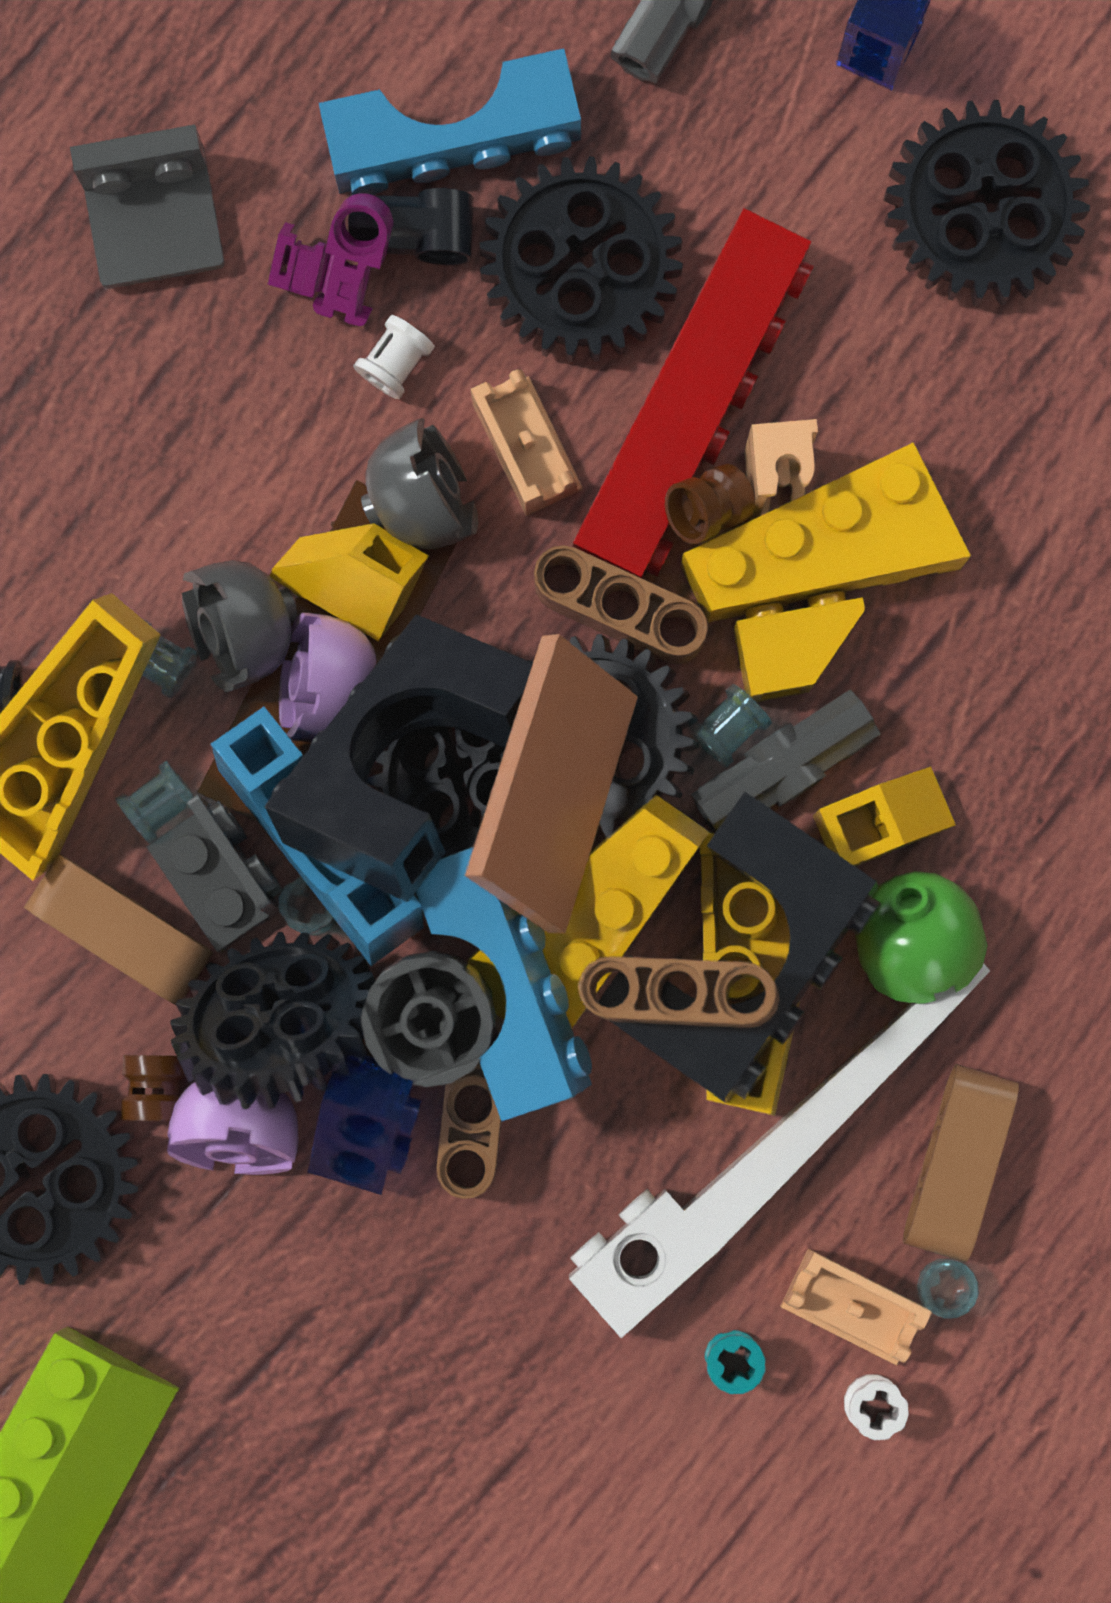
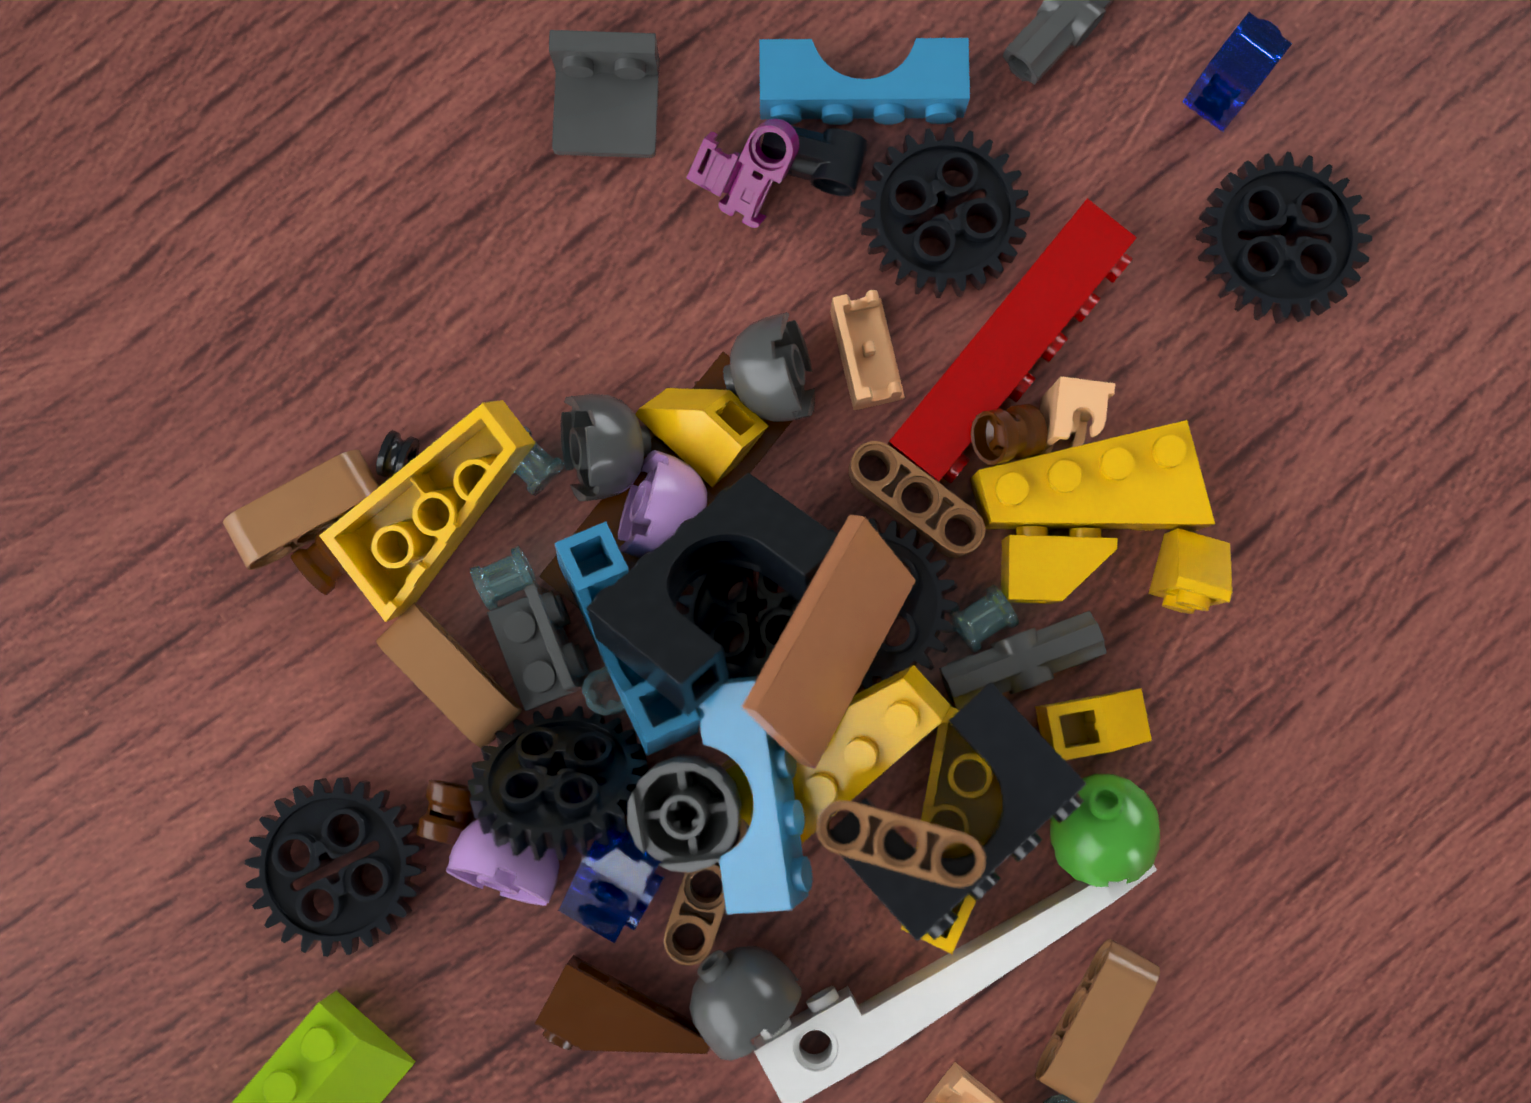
camera: 10 degrees right, 0 degrees up
white bush [353,315,435,399] -> none
none -> reddish brown slope [534,955,710,1054]
none -> dark grey cylinder [690,946,802,1061]
none -> yellow slope [1148,528,1232,614]

